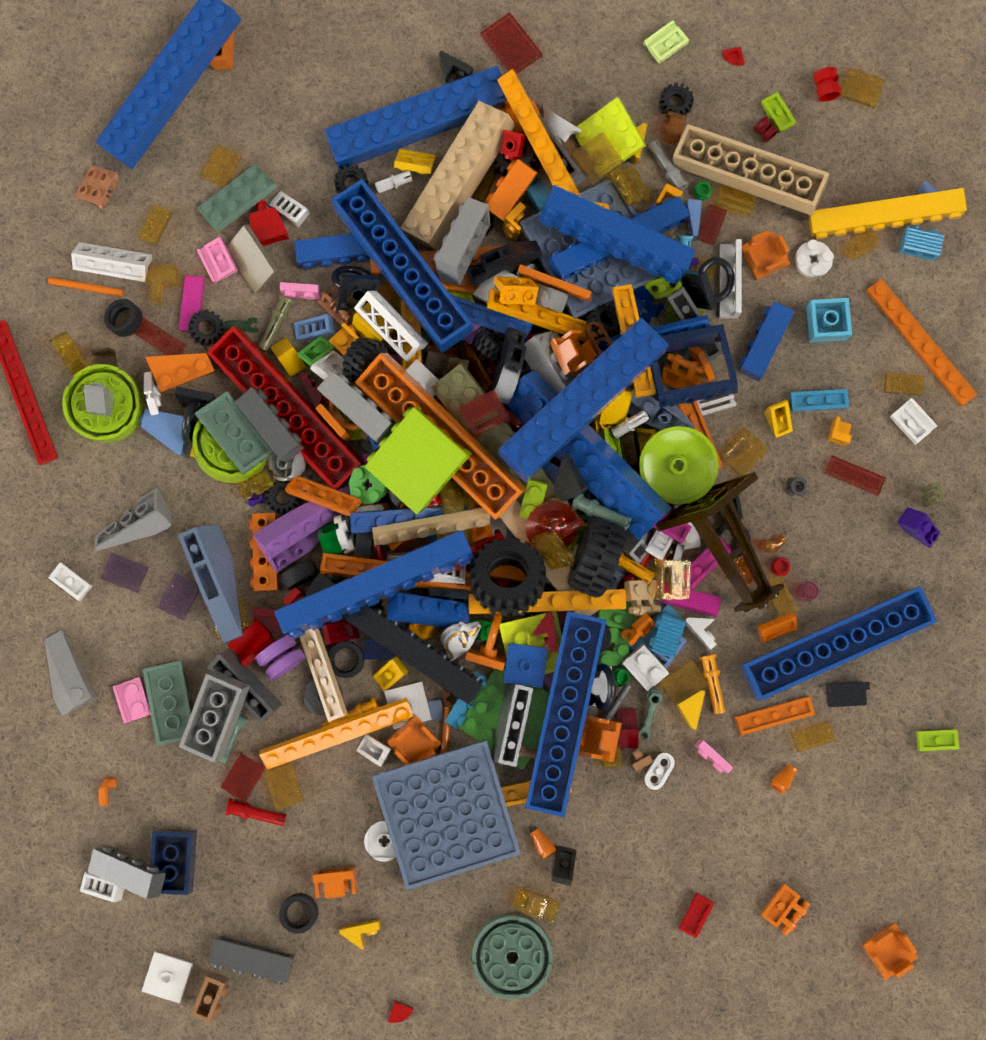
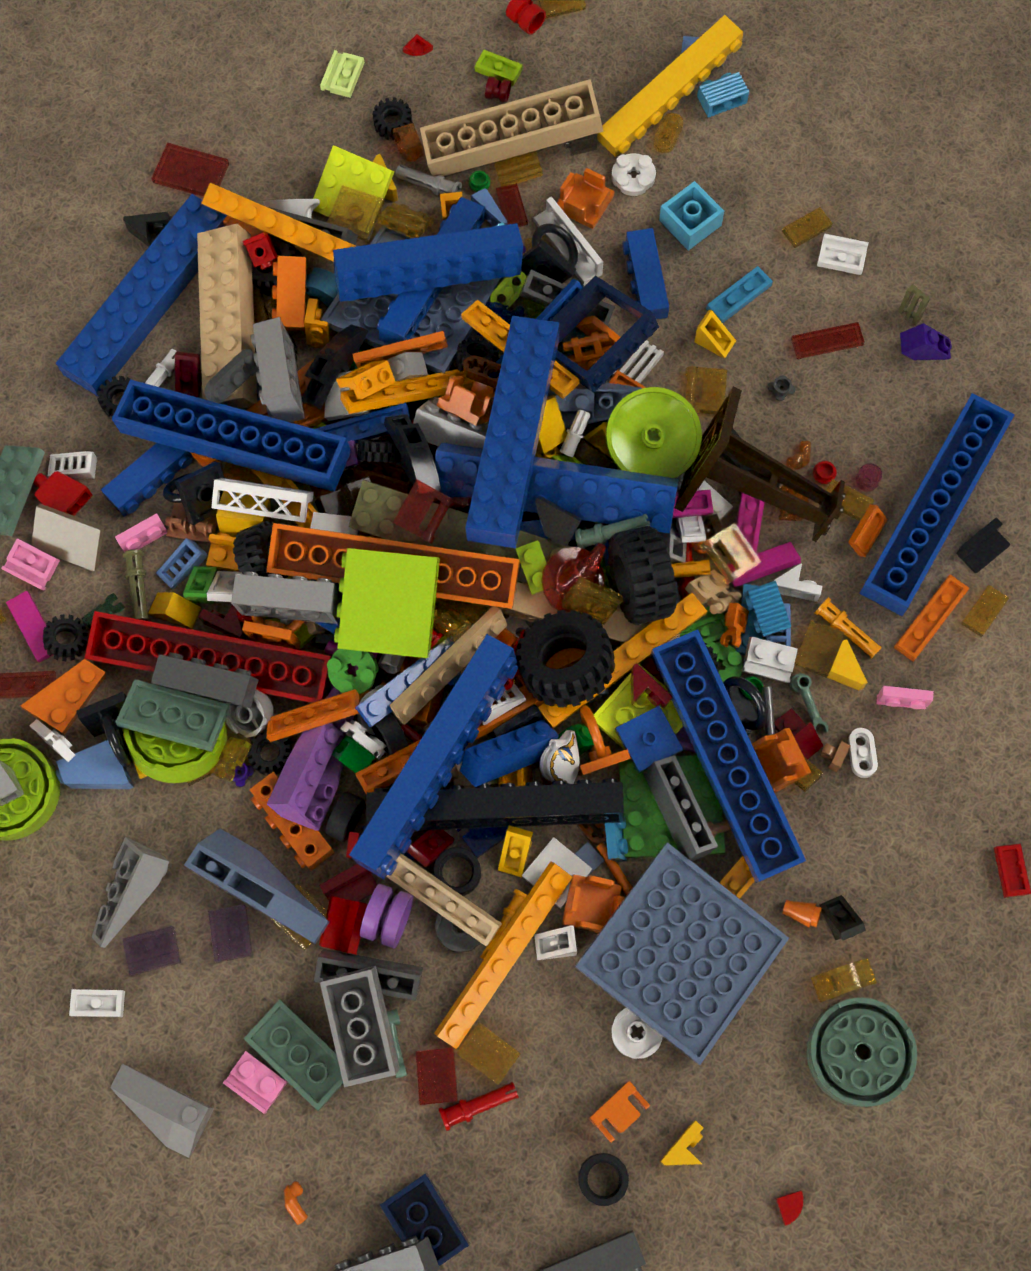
camera: 30 degrees left, 10 degrees down
yellow plate [394,149,436,174] -> none
orange cone [770,764,798,794] -> none
light orange panel [827,416,852,446] -> none
orange plate [866,278,978,407] -> none
none -> dark red slope [175,352,202,398]
none -> dark grey plate [205,349,259,404]

